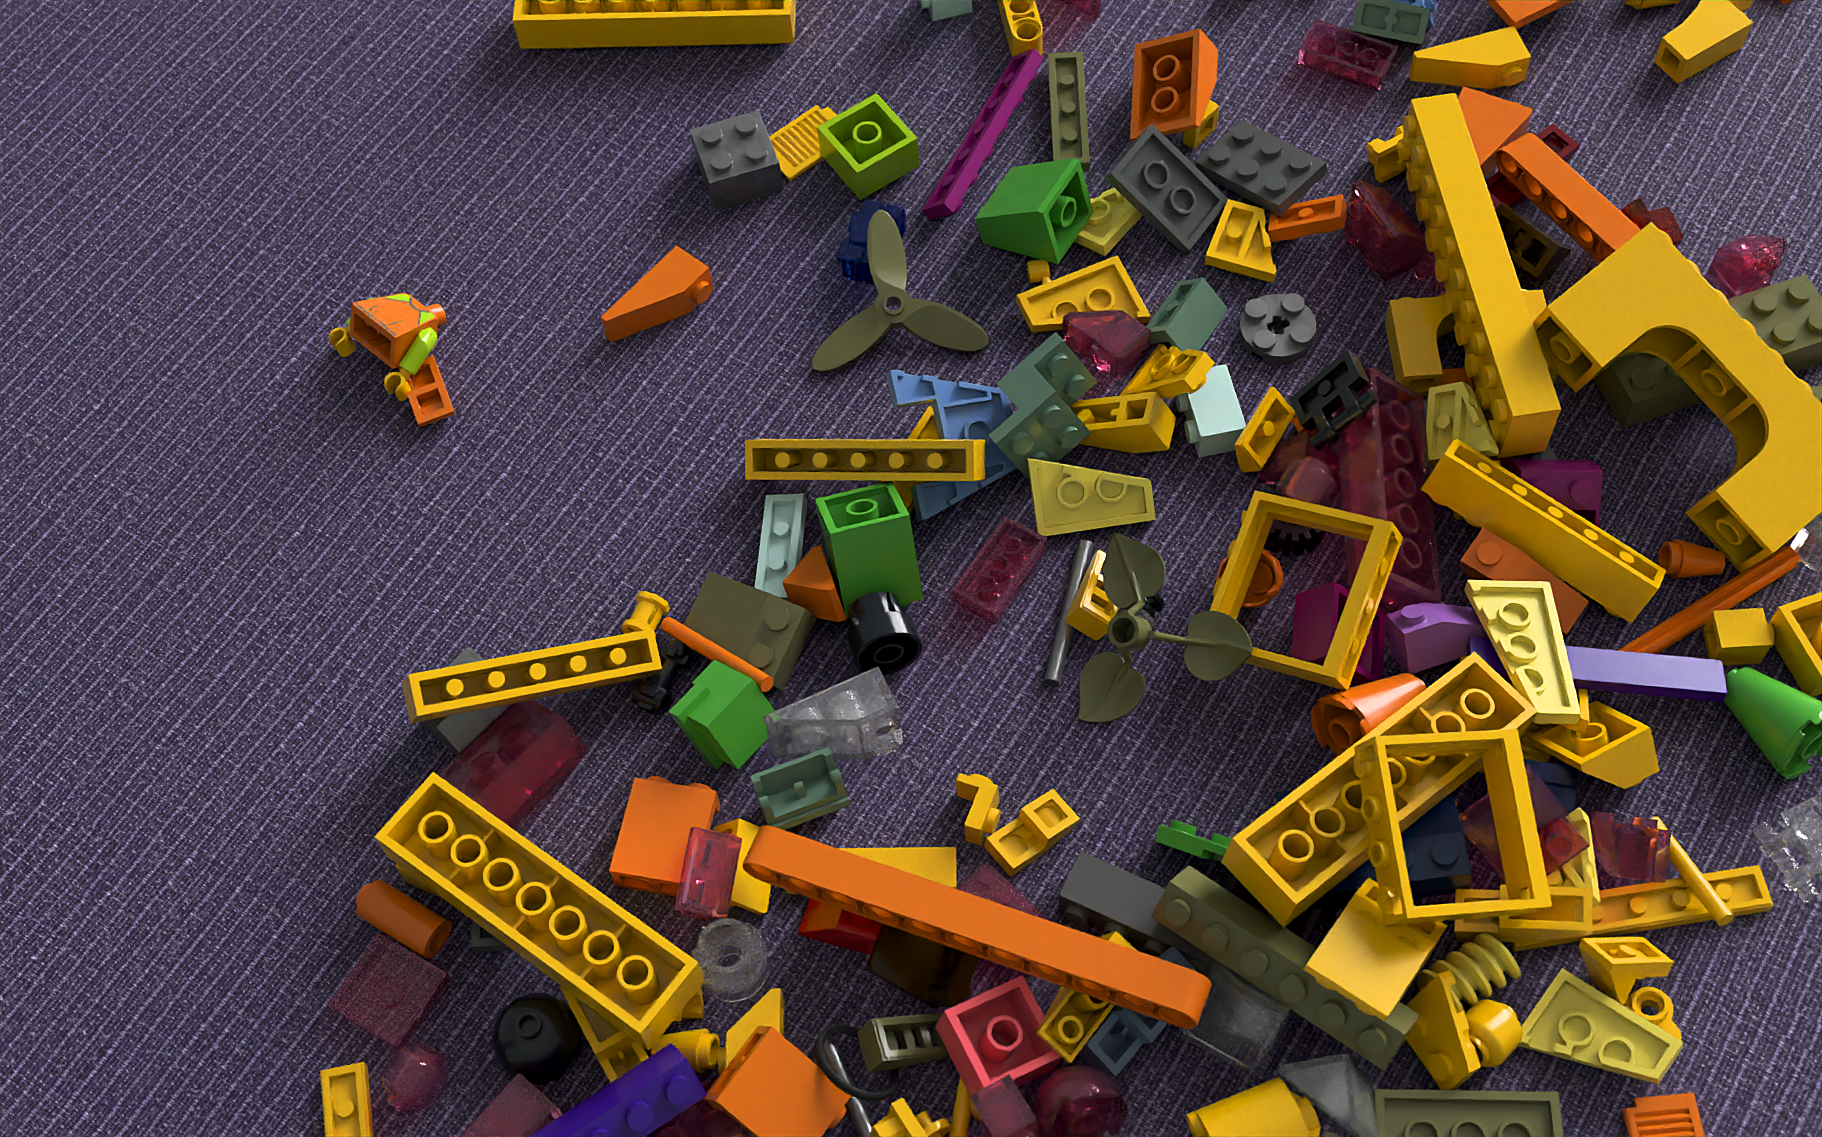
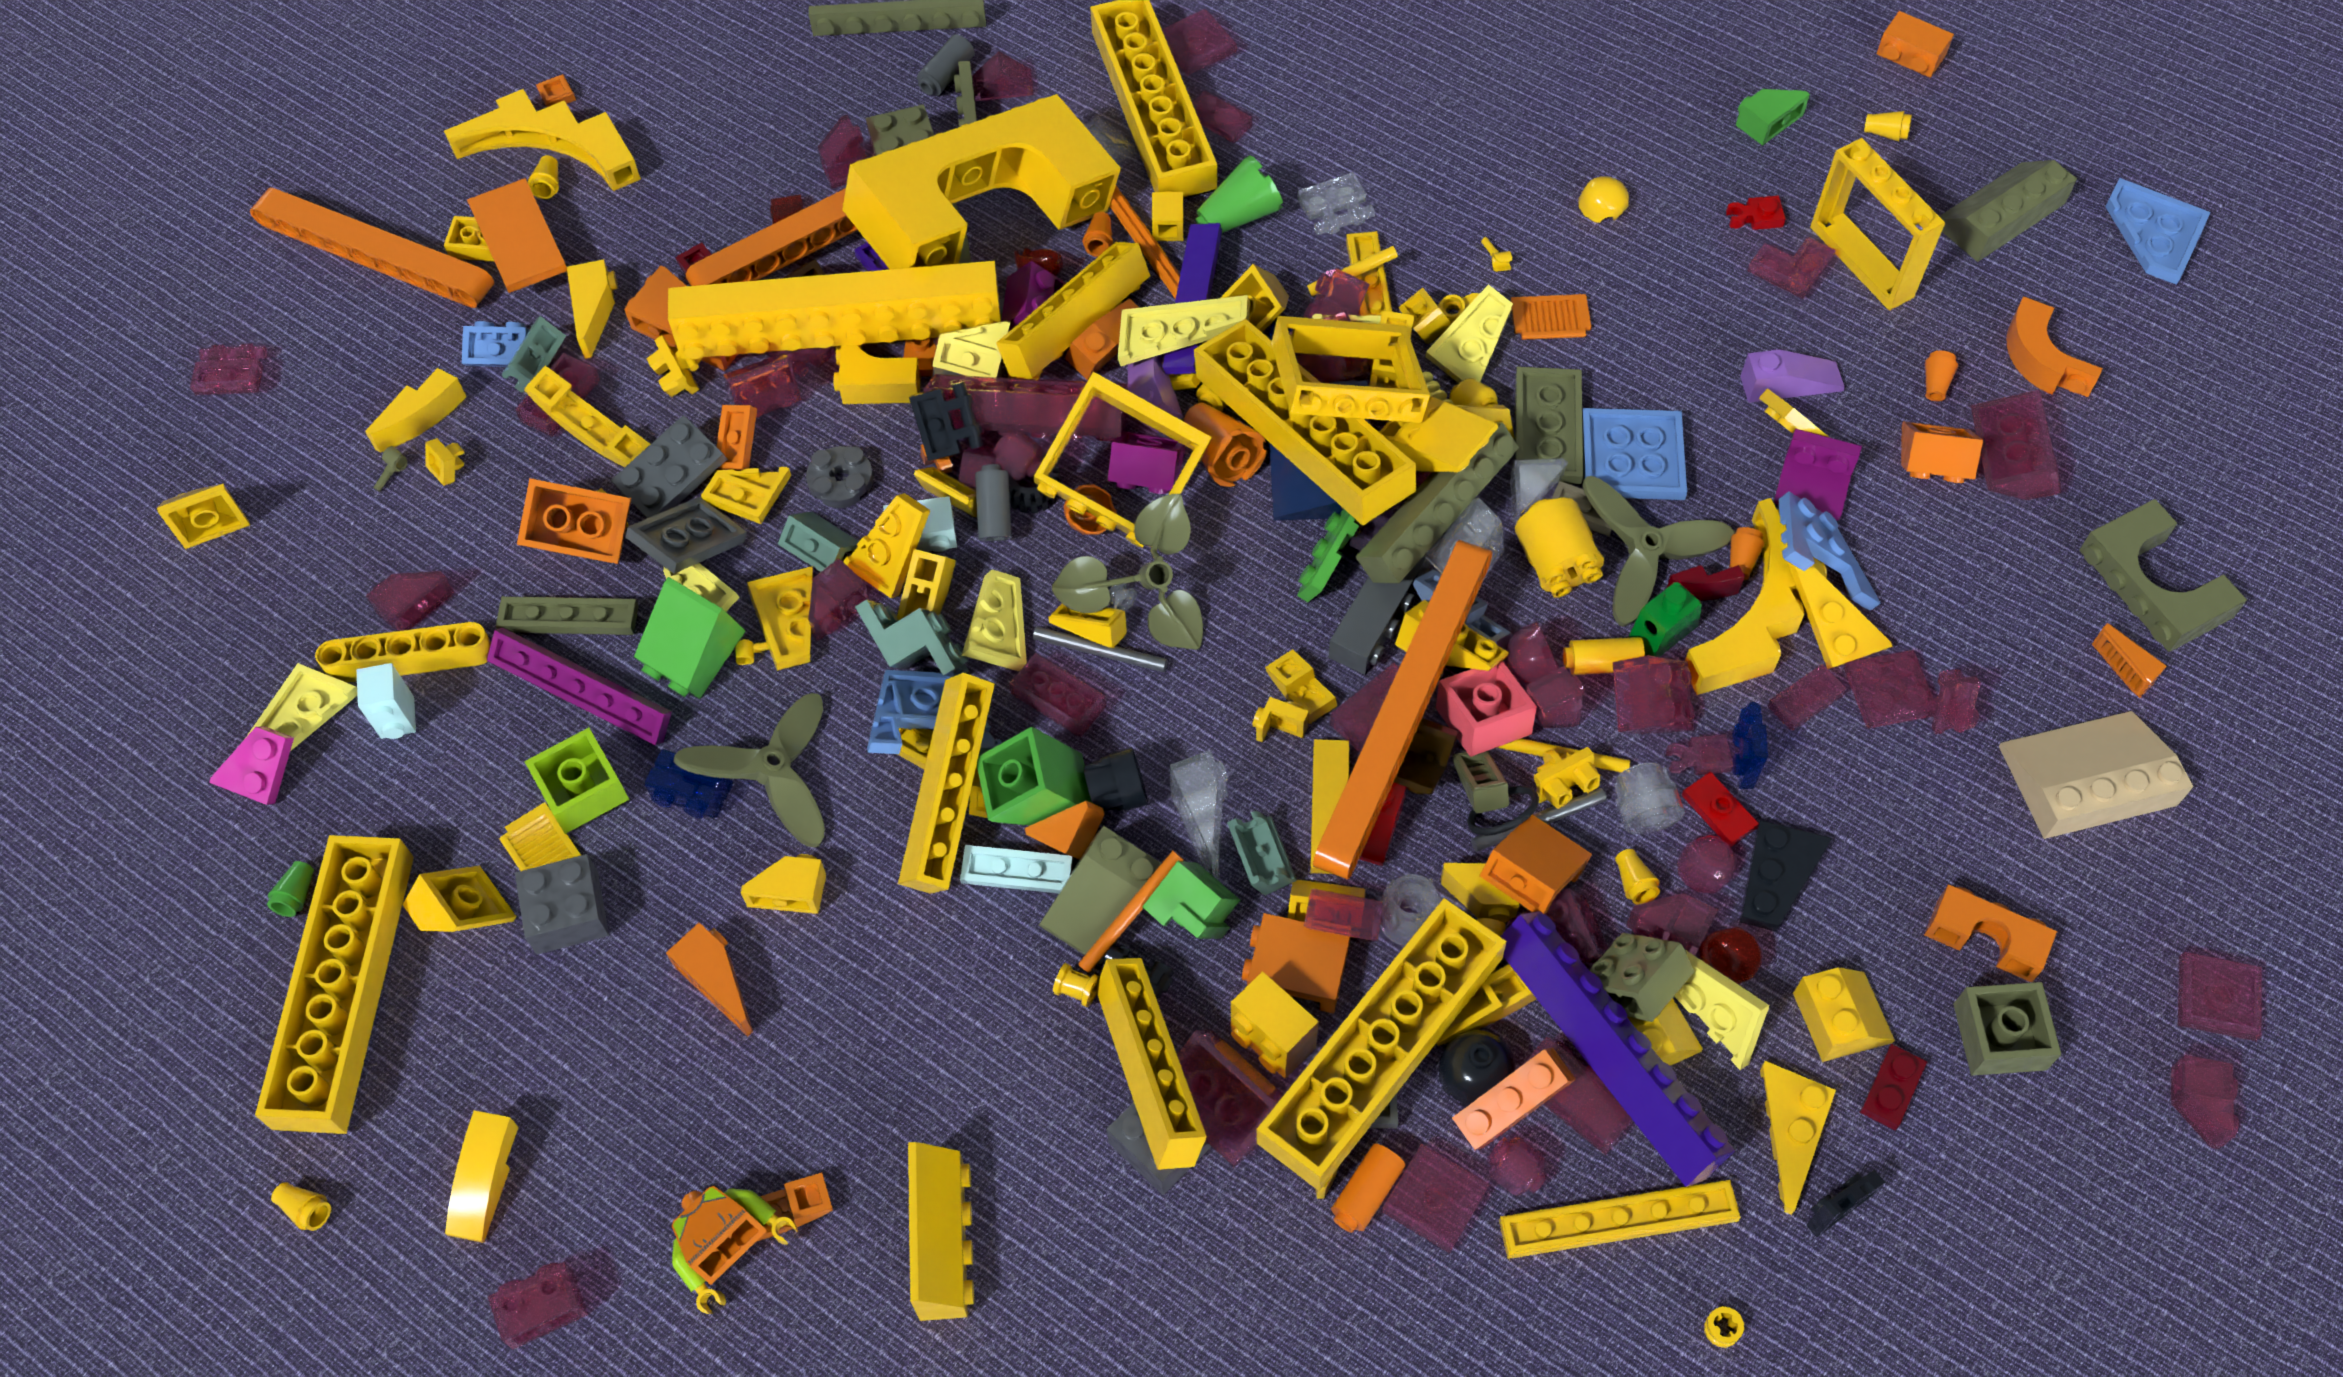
camera: 90 degrees left, 0 degrees up
none -> yellow cone [271,1182,331,1231]
none -> yellow slope [402,865,517,932]
none -> yellow slope [445,1110,519,1243]
none -> clear pink brick [487,1262,588,1349]
none -> yellow slope [524,365,650,467]
none -> yellow slope [741,854,826,914]
none -> yellow slope [908,1142,974,1321]
none -> dark grey brick [975,464,1012,541]
none -> clear red hair [1014,248,1063,276]
none -> yellow brick [1231,971,1319,1079]
none -> brick [1452,1048,1576,1150]
none -> yellow hand [1481,237,1512,272]

